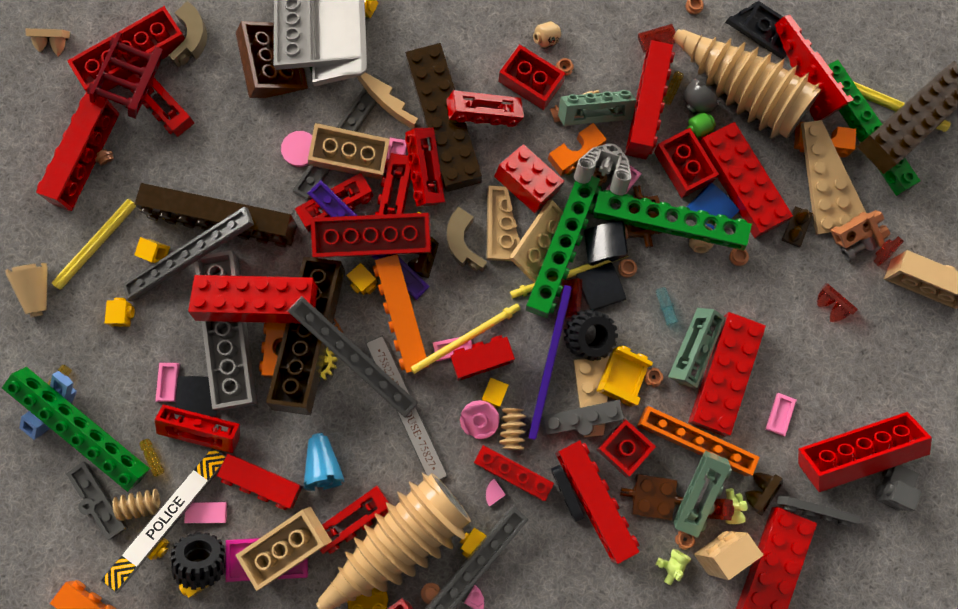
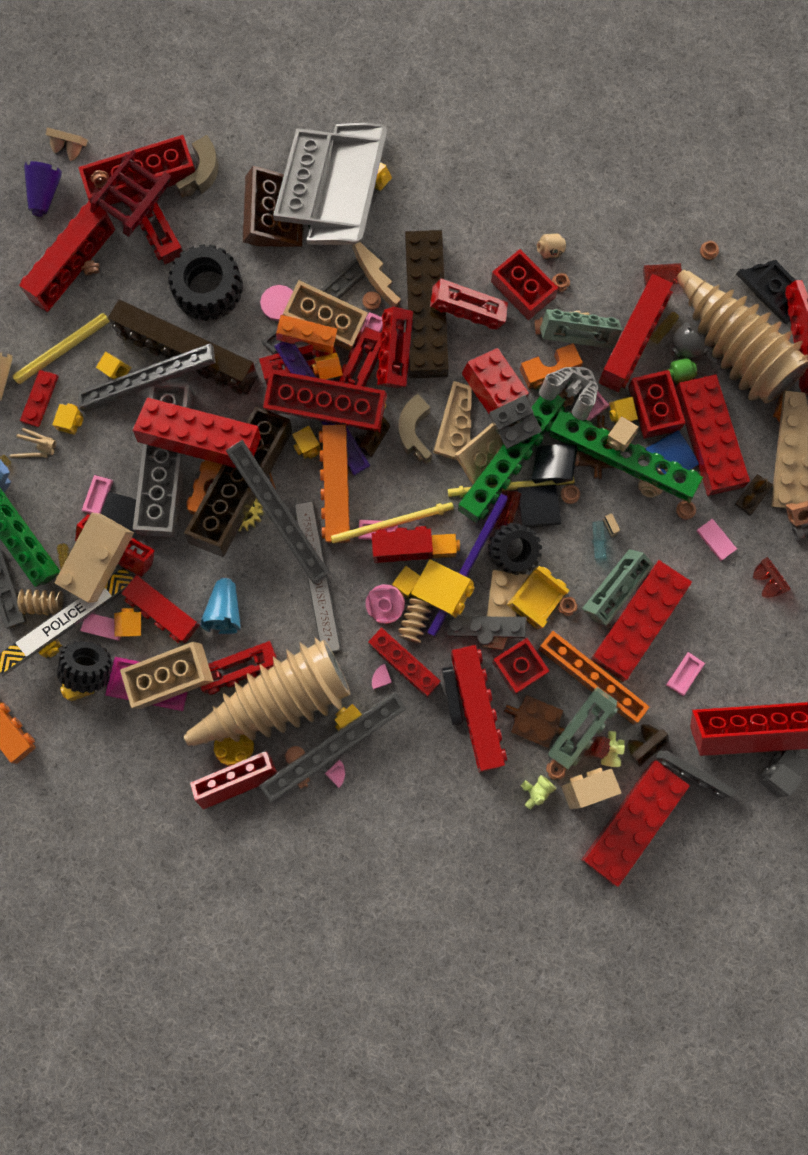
camera: 20 degrees right, 0 degrees up
none -> tan plant [10,428,56,458]
none -> red plate [20,370,59,427]
none -> dark purple cone [24,161,62,217]
none -> tan brick [54,512,134,603]
none -> nougat plate [90,170,109,188]
none -> light orange brick [114,608,141,637]
none -> black tyre [168,244,243,321]
none -> orange arch [276,315,337,354]
none -> light orange brick [312,353,343,379]
none -> nougat plate [363,292,381,310]
none -> yellow panel [411,559,474,618]
none -> light orange brick [432,534,460,558]
none -> dark grey brick [489,395,542,450]
none -> tan tile [602,514,620,537]
none -> tan brick [607,416,638,452]
none -> yellow brick [609,397,638,425]
none -> bright pink tile [696,519,737,561]

